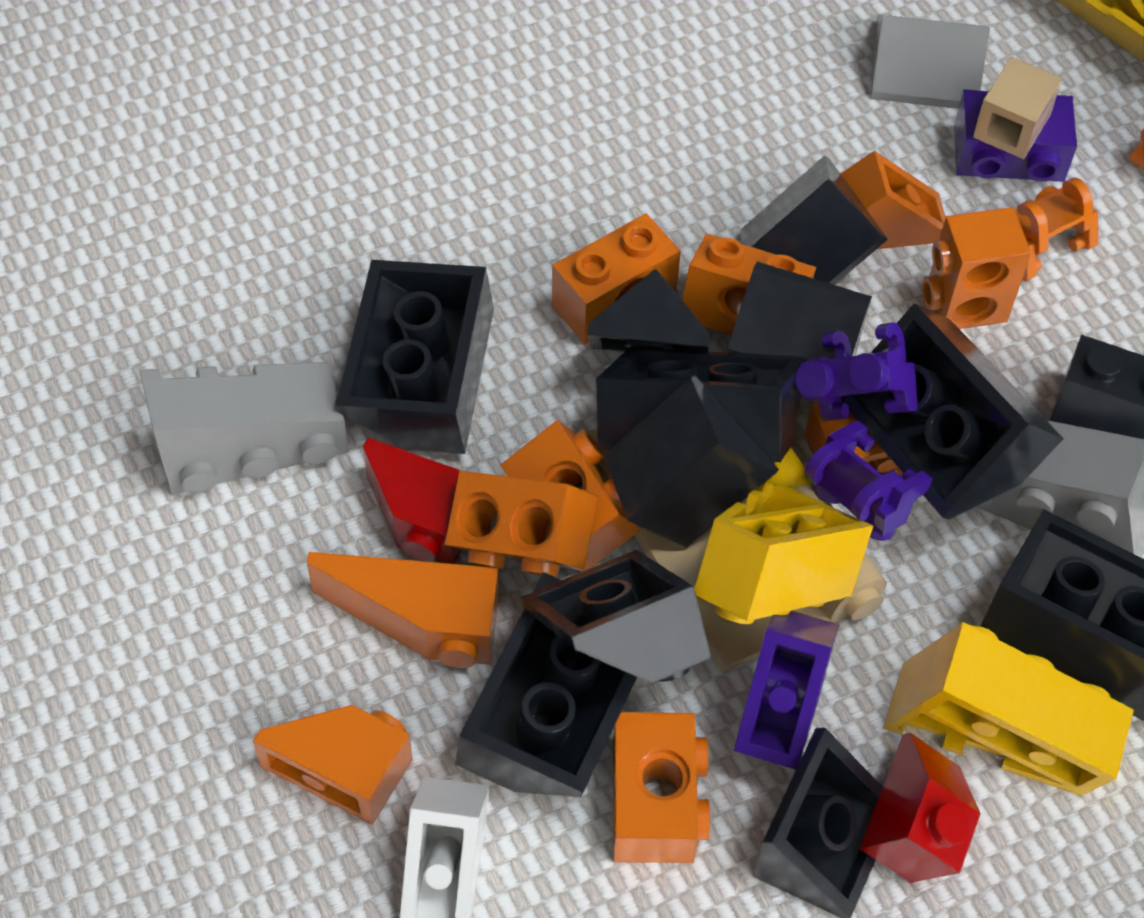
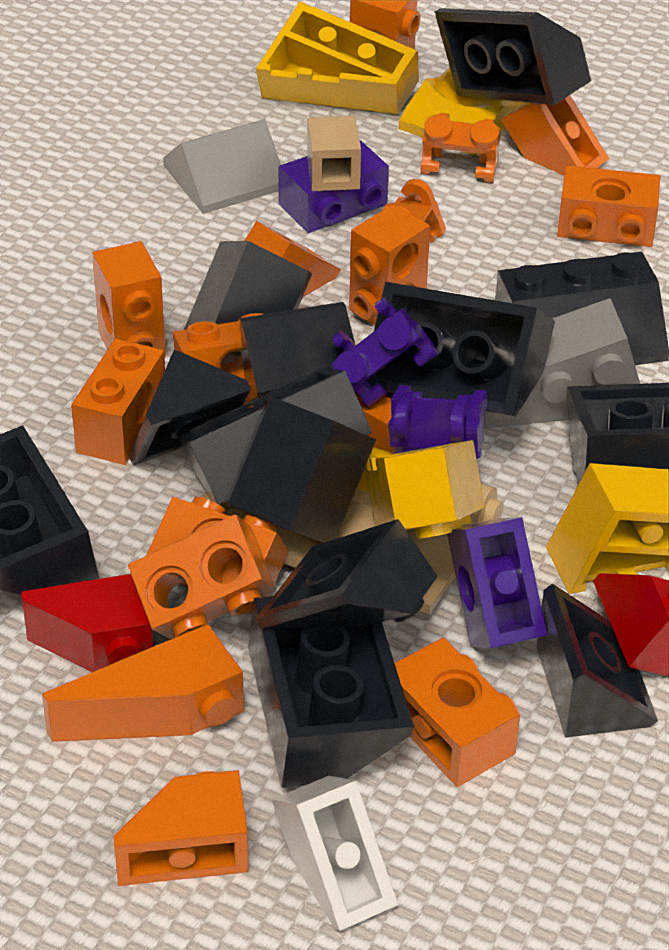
camera: 35 degrees left, 15 degrees down
none -> orange brick [92,241,166,357]

